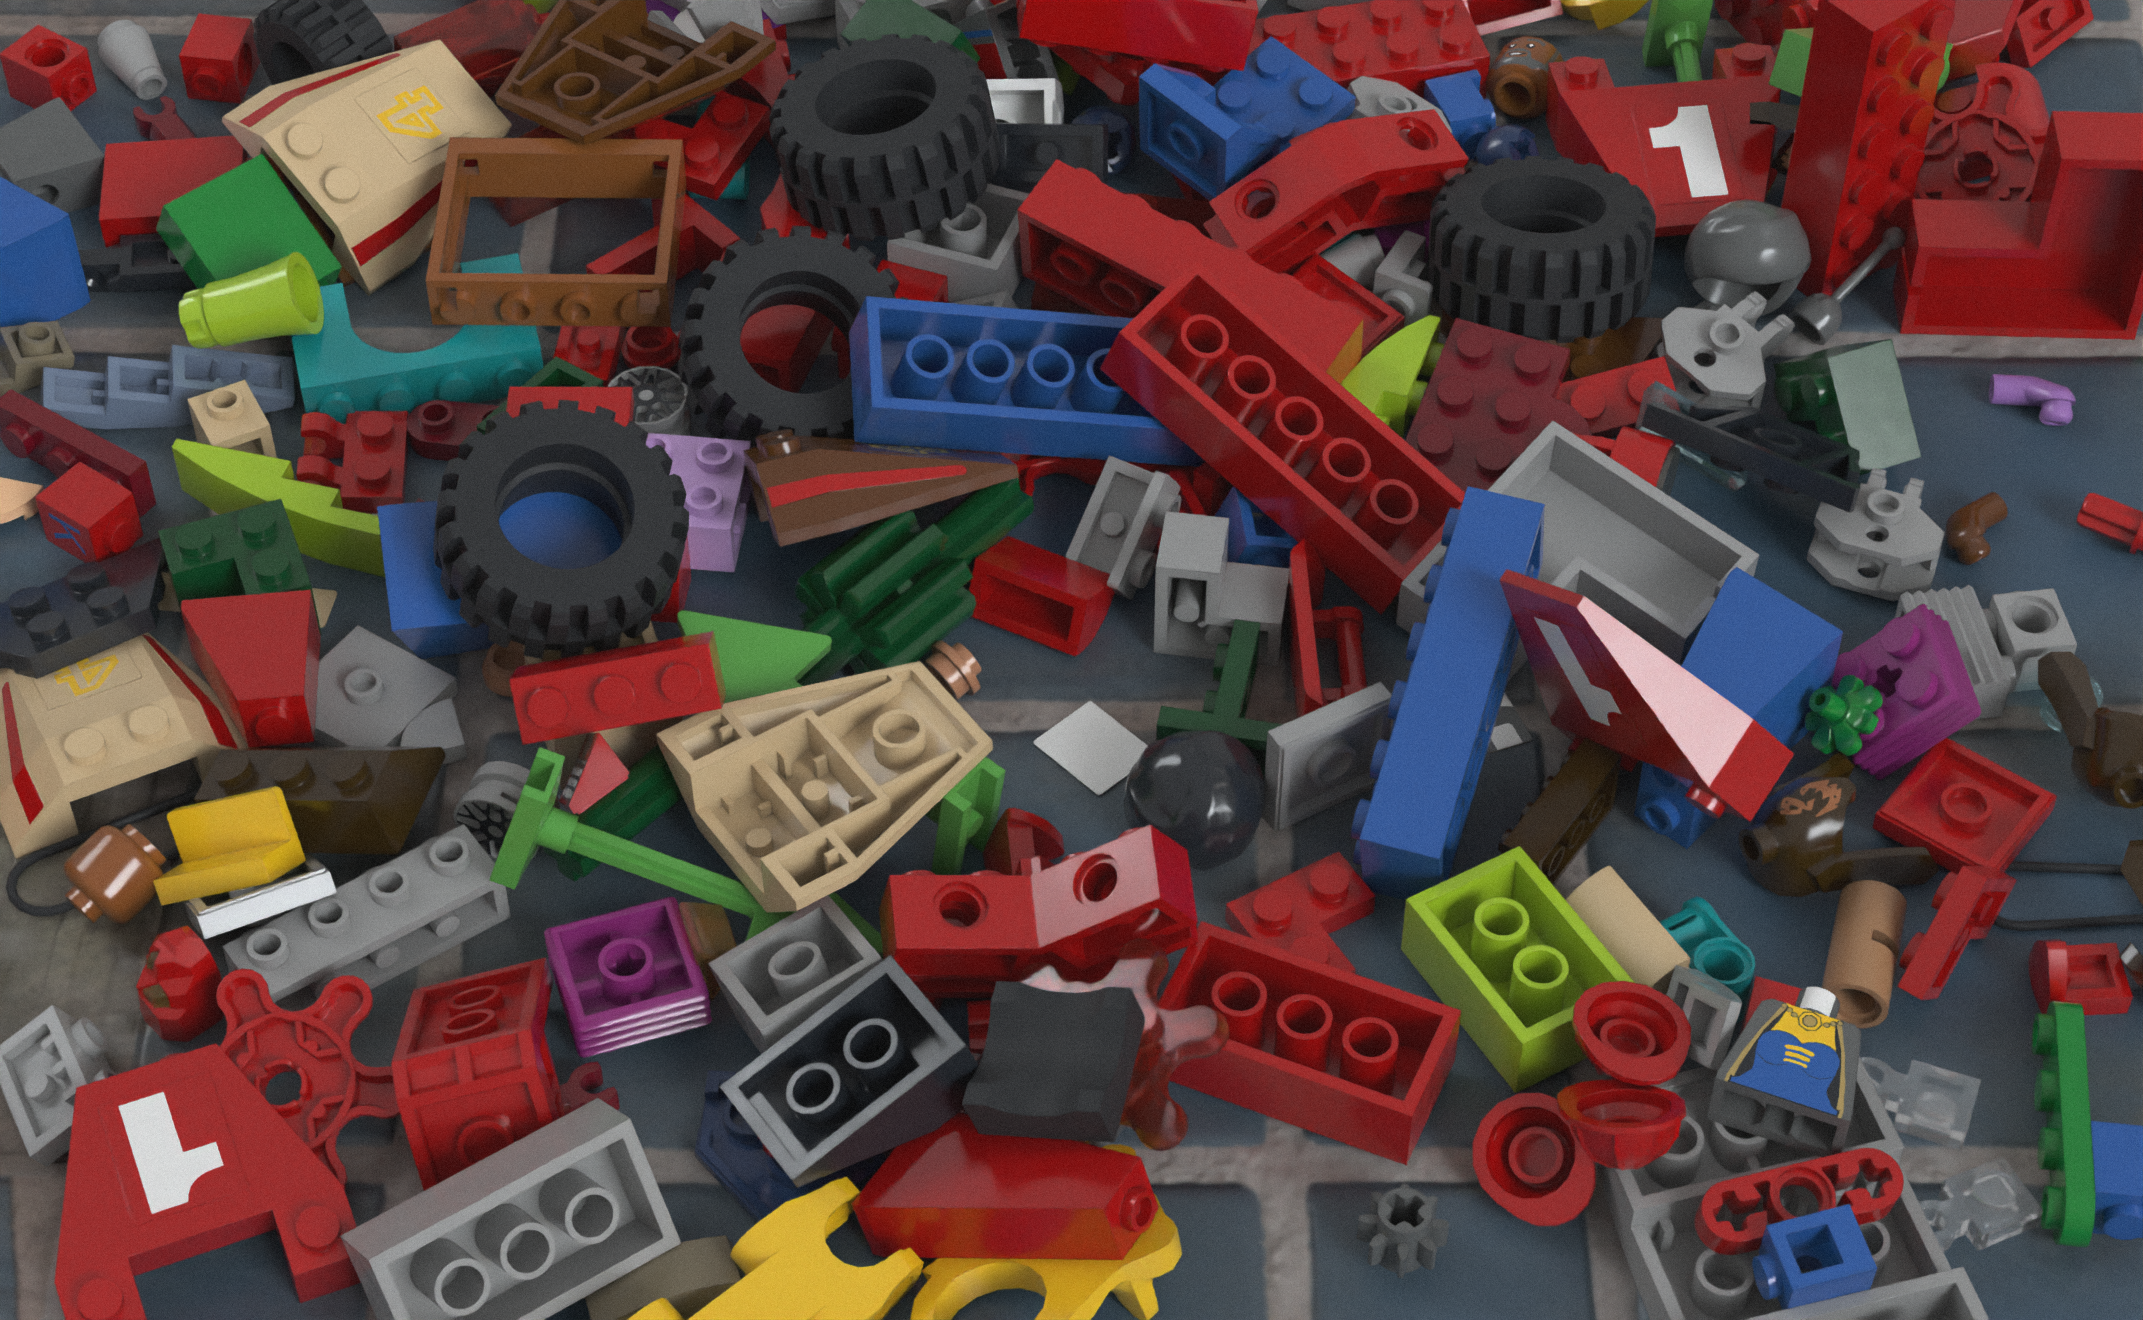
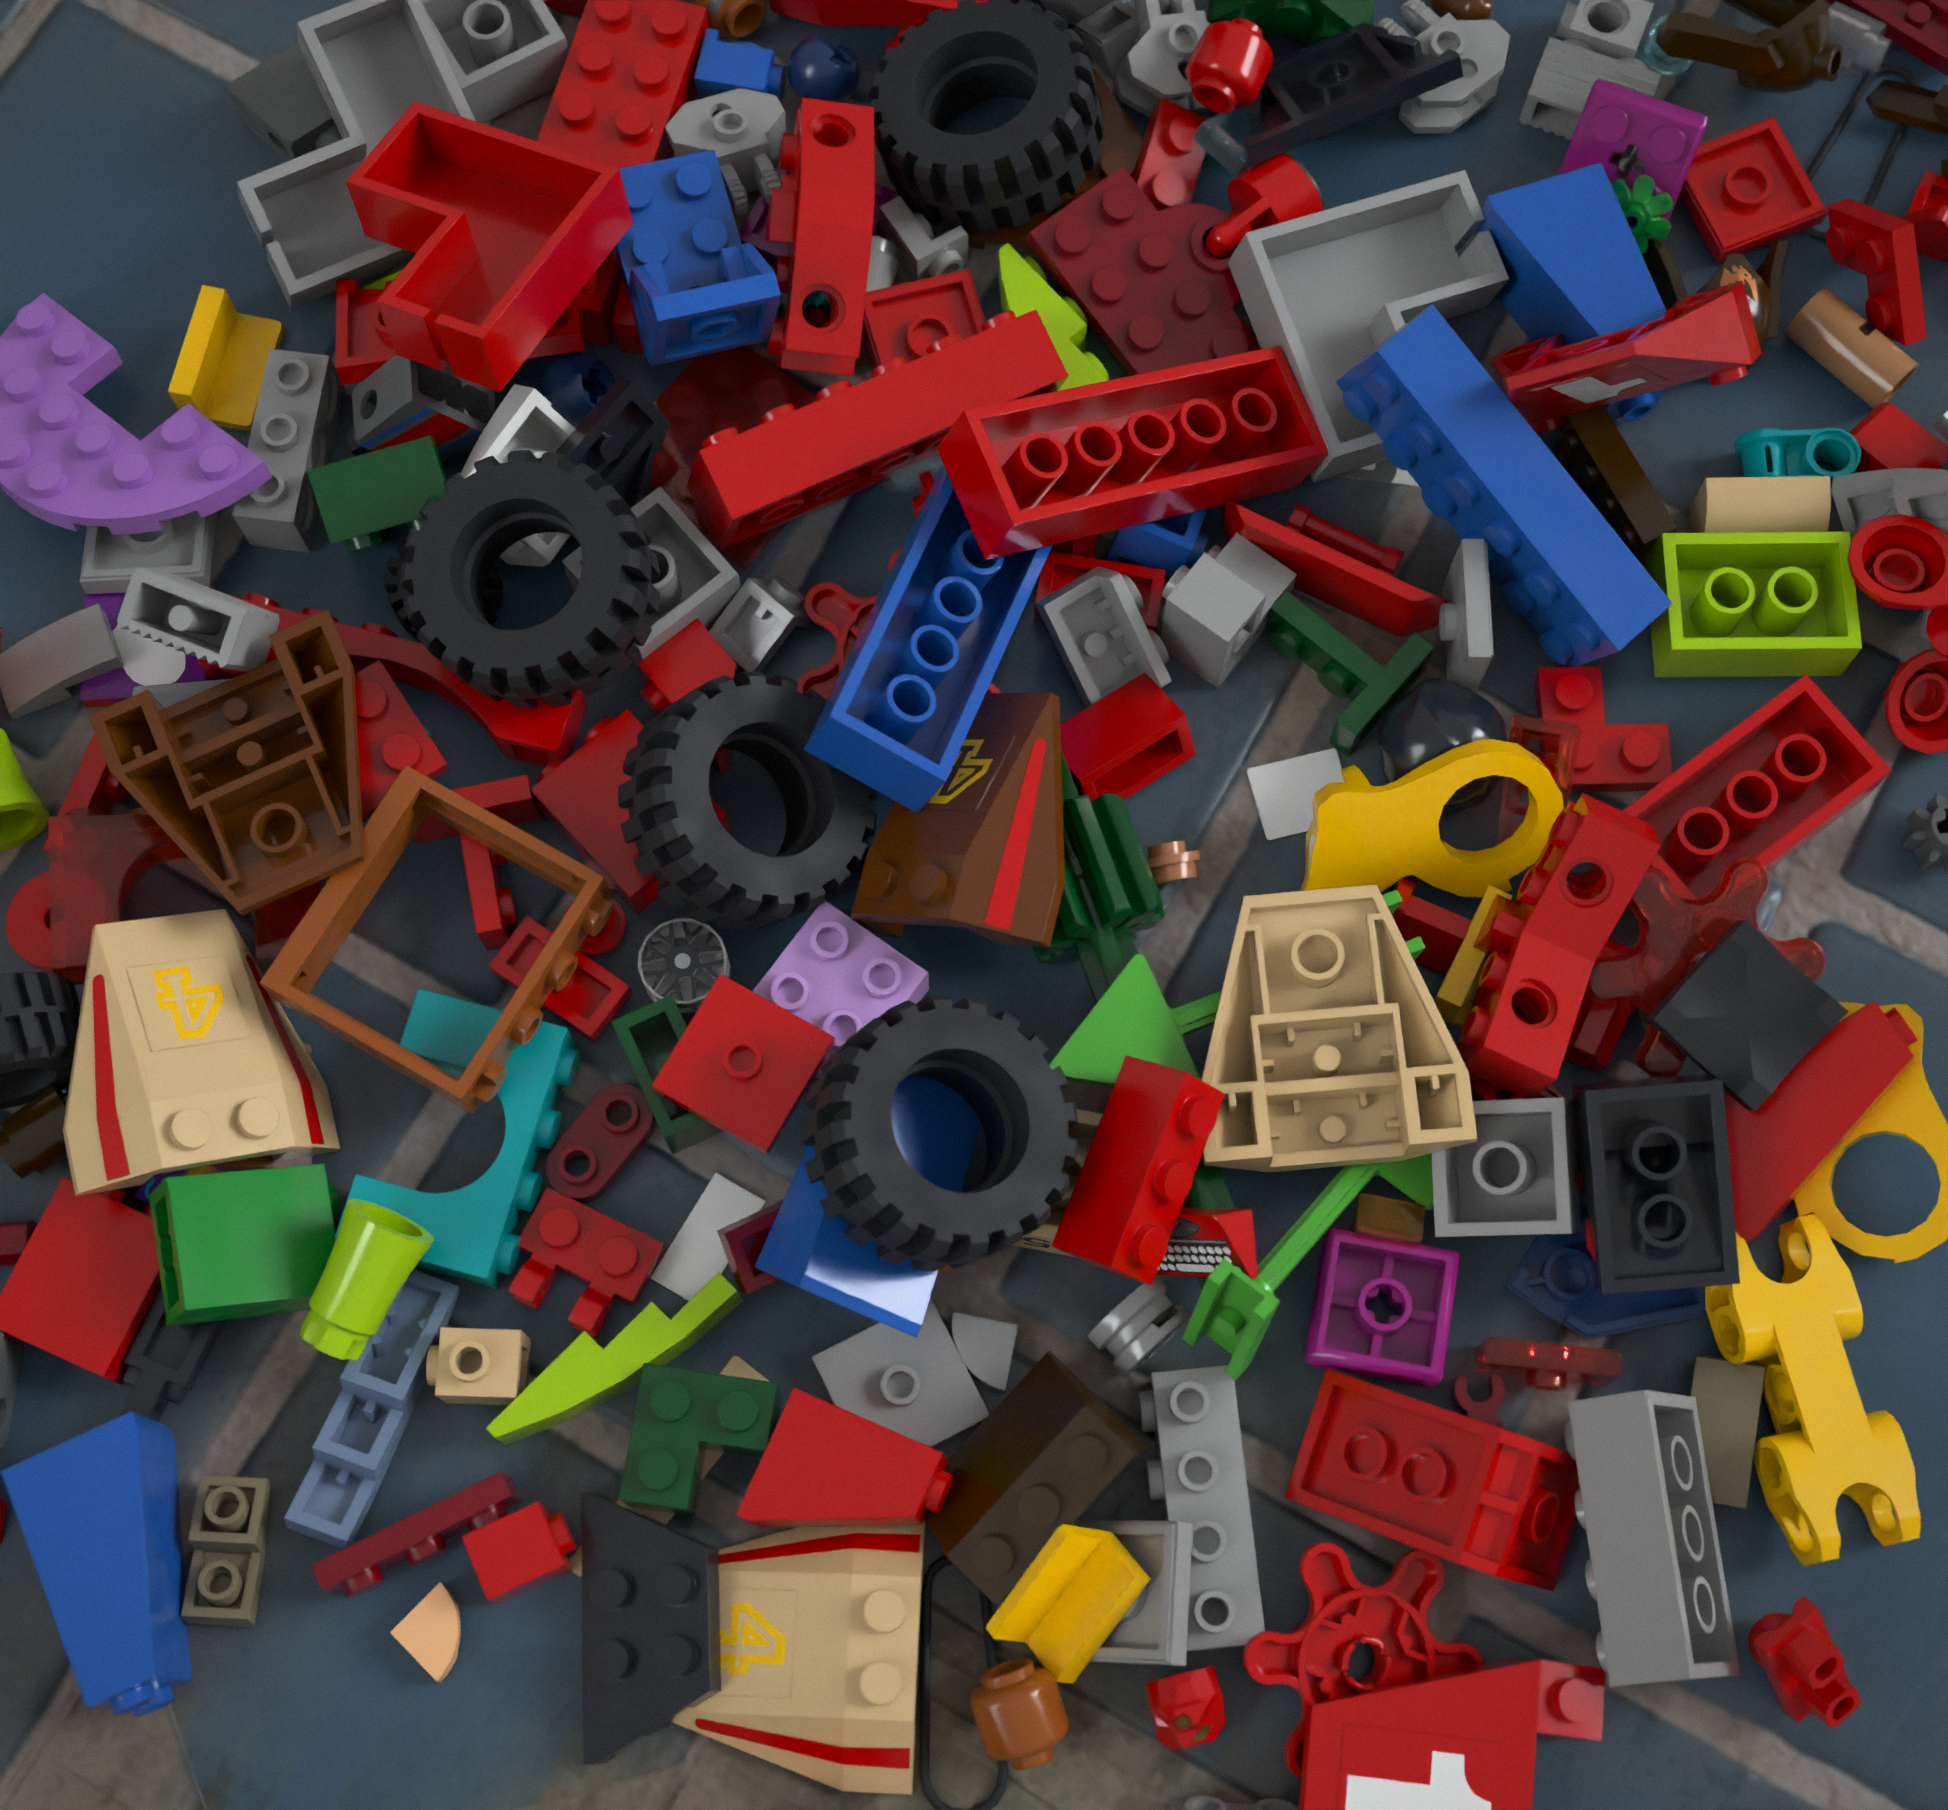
camera: 60 degrees left, 25 degrees up
none -> red head [1185,18,1273,114]
none -> yellow animal [1300,739,1564,897]
none -> clear red plate [1474,1337,1622,1391]
none -> clear red slope [1496,715,1582,844]

